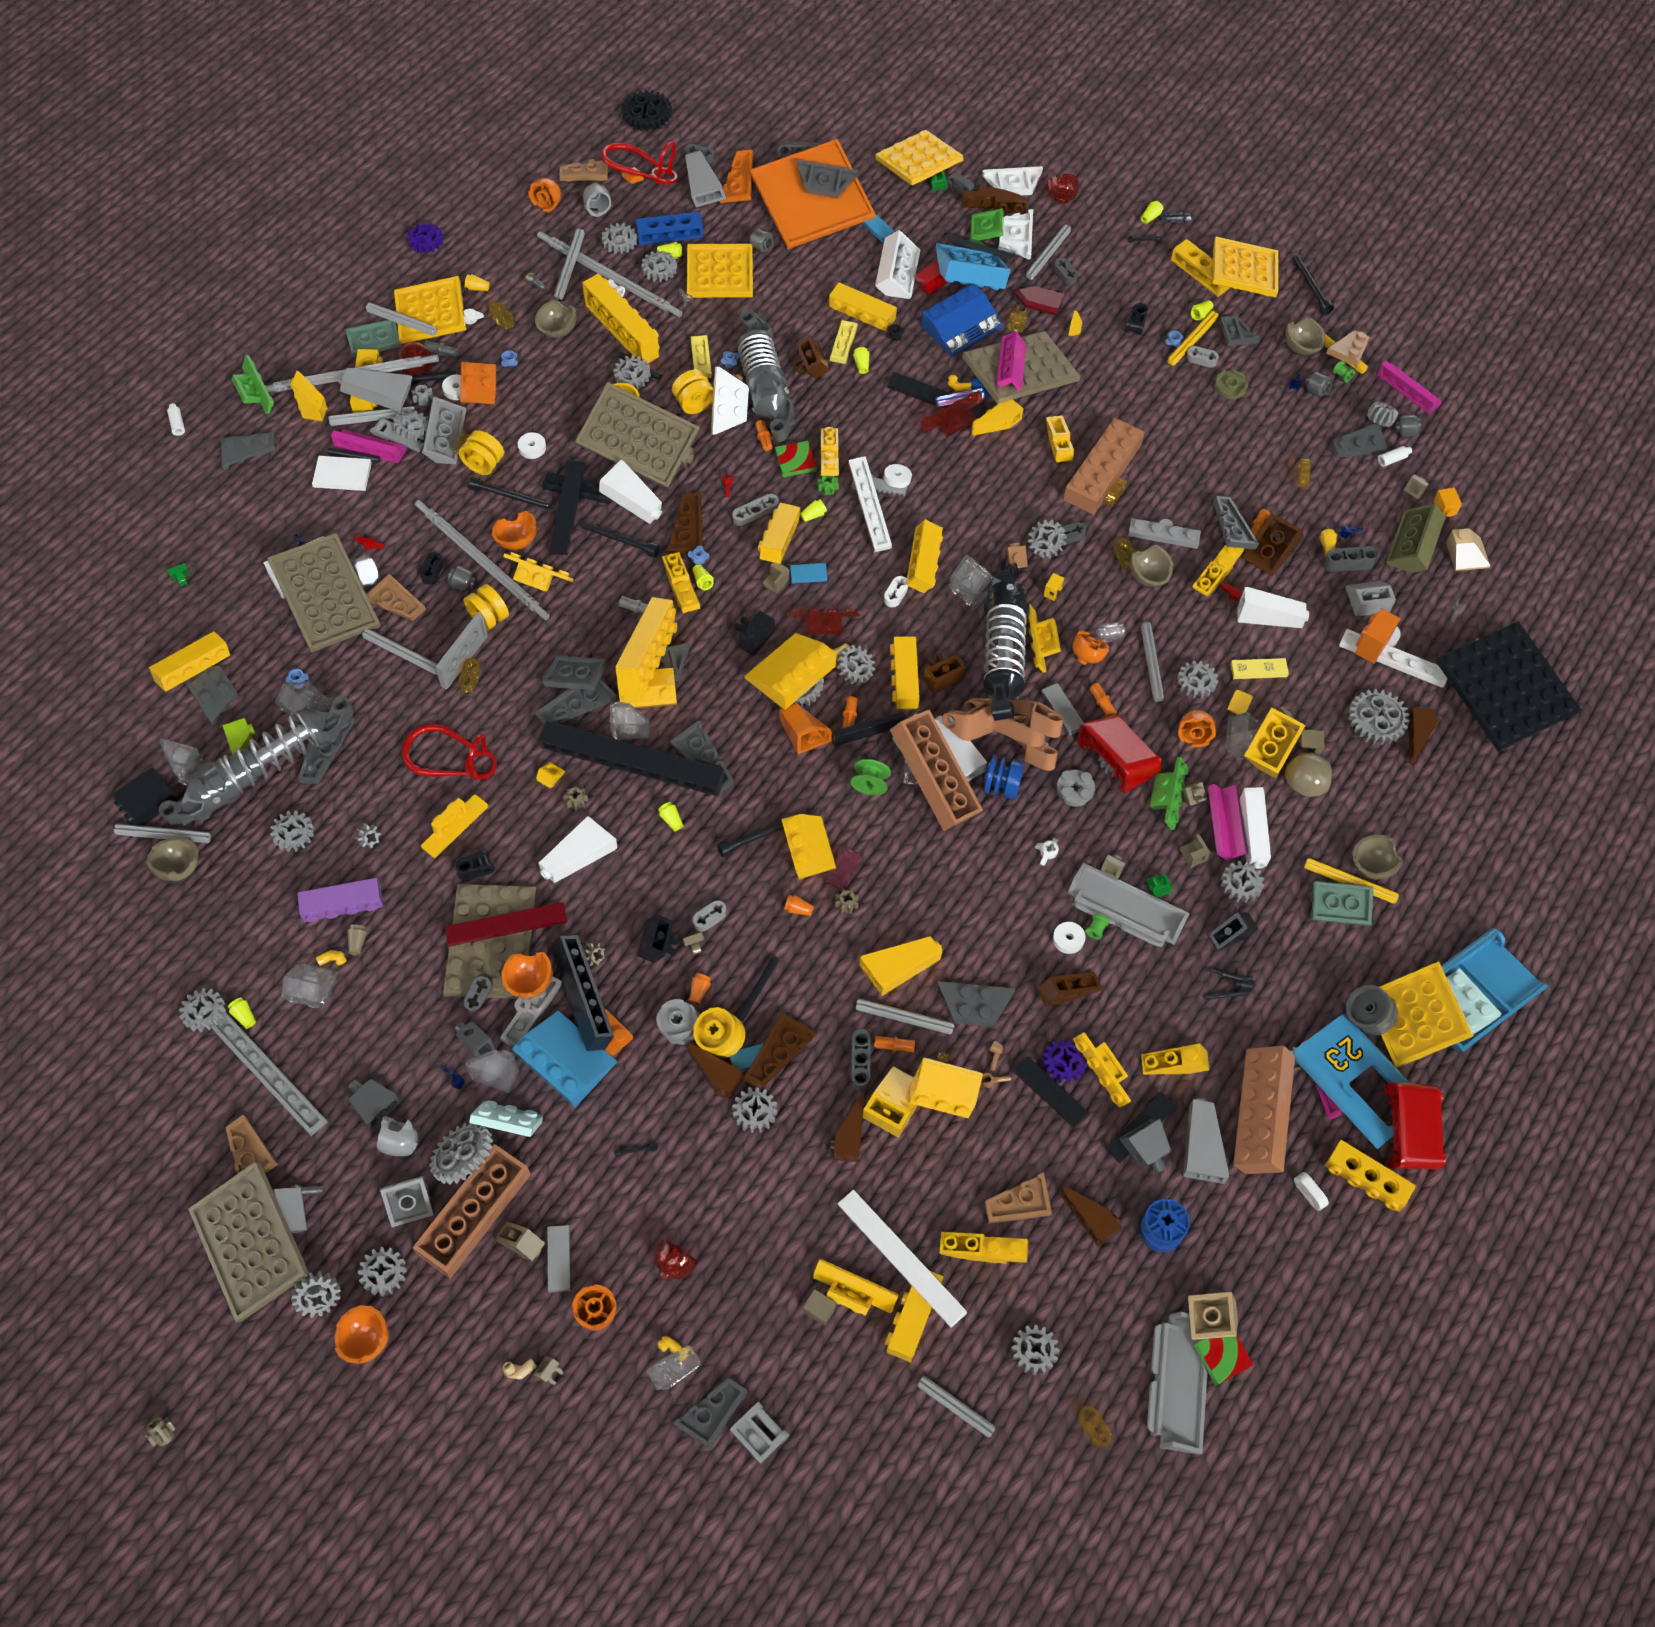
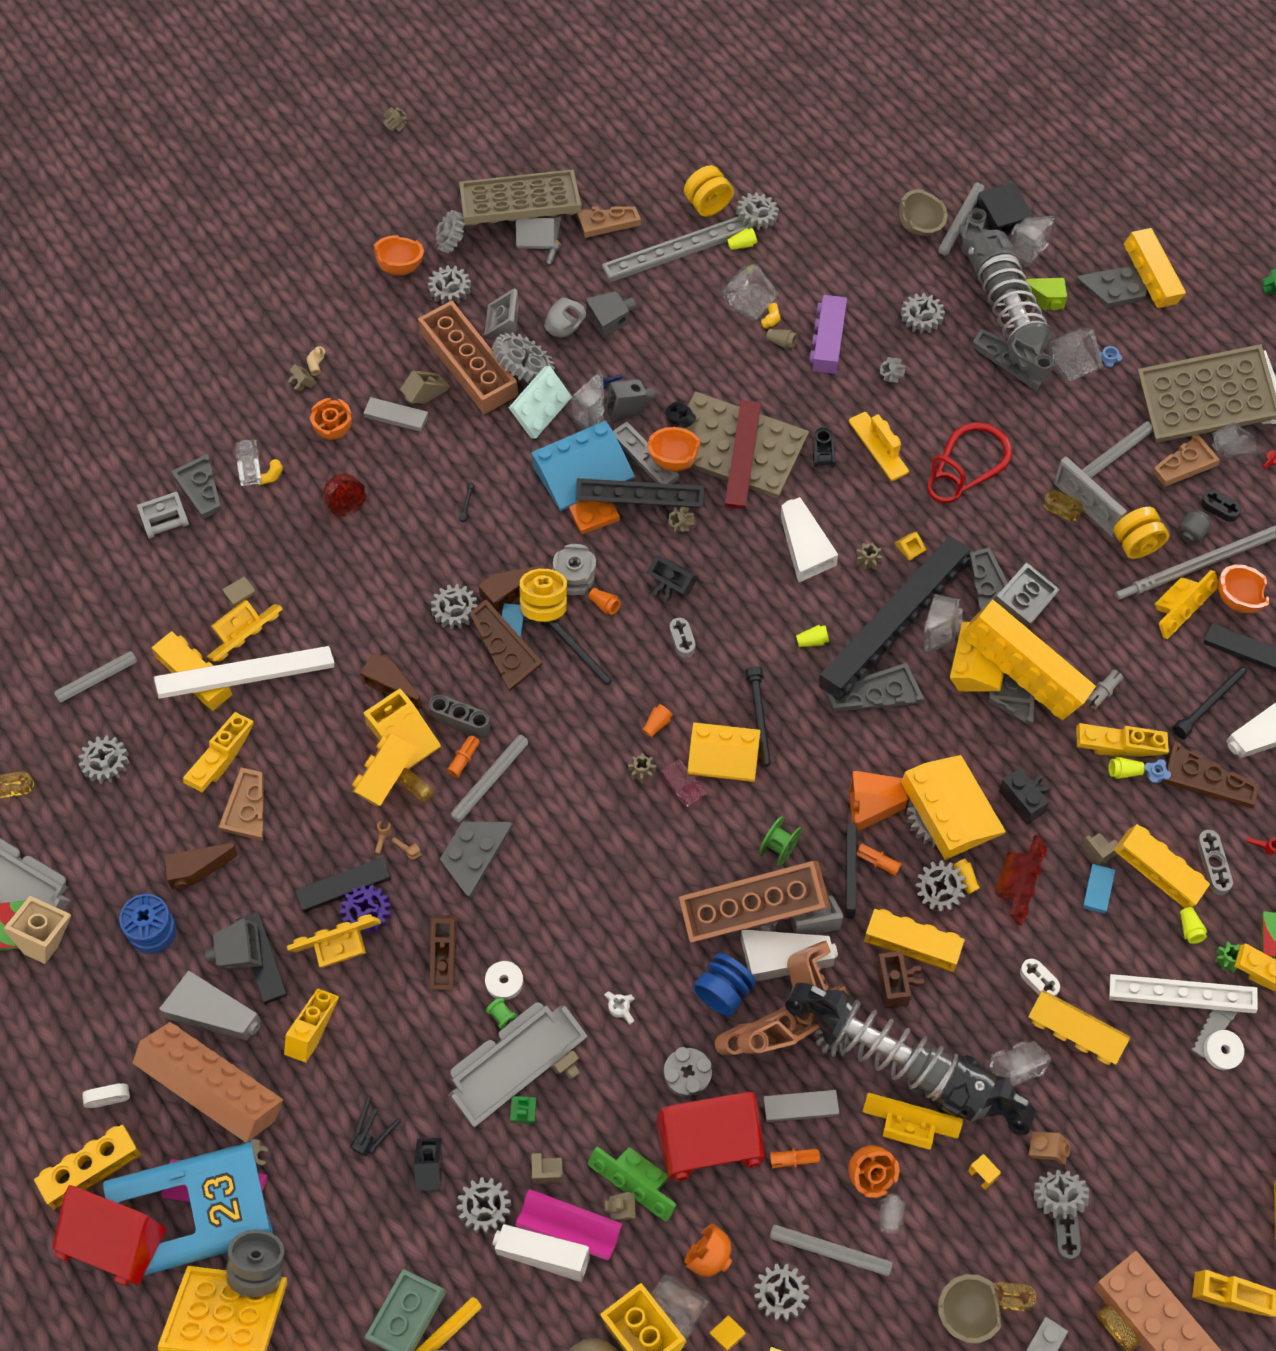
camera: 115 degrees right, 0 degrees up
dark tan tile [681,932,704,955] -> none
yellow slope [860,936,942,996] -> none
none -> yellow wheel [684,165,734,217]

